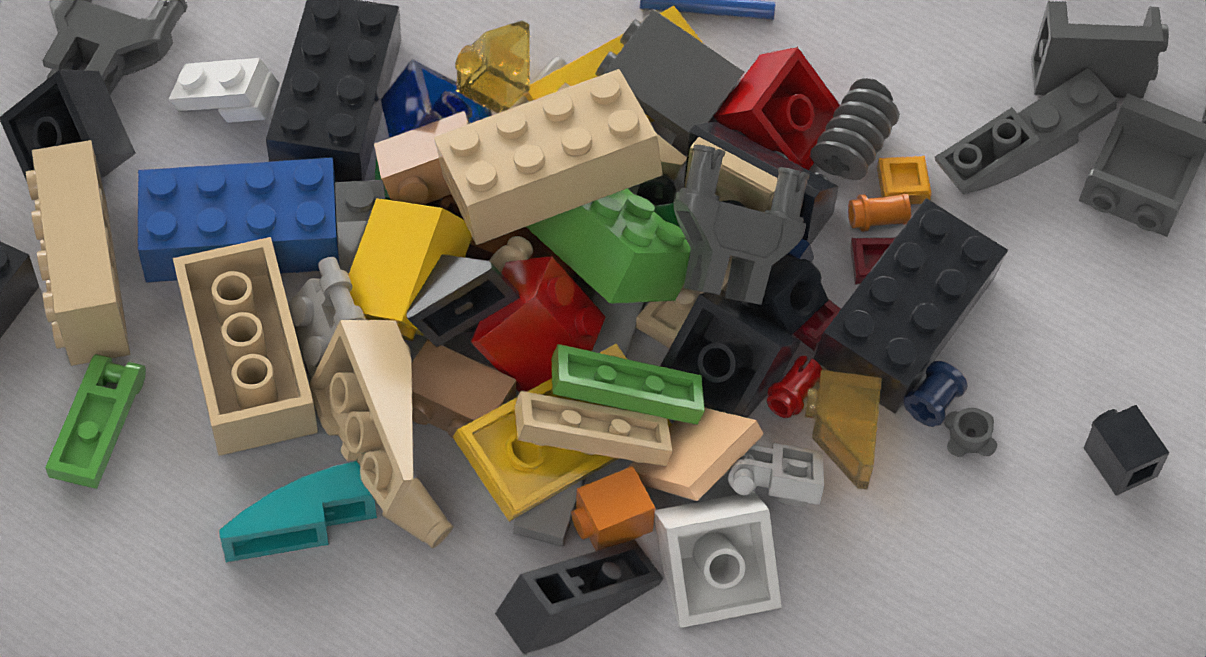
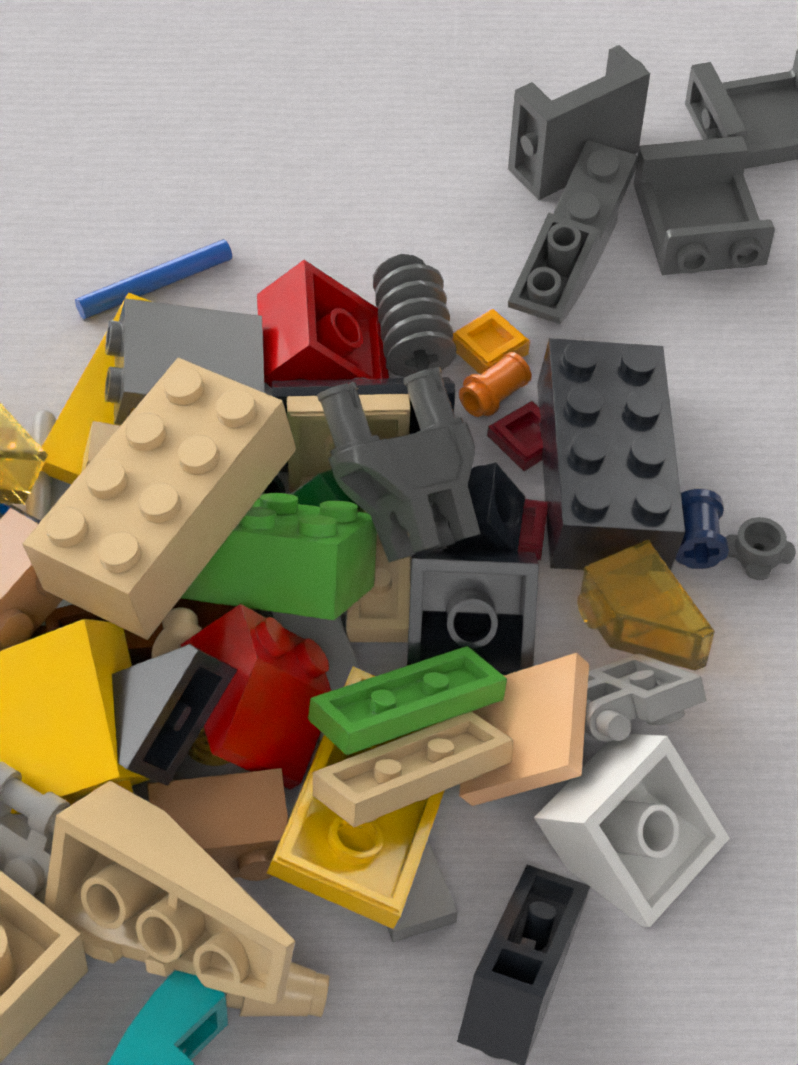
camera: 35 degrees left, 5 degrees down
orange brick [571,466,655,551] -> none
red pin [766,355,824,418] -> none

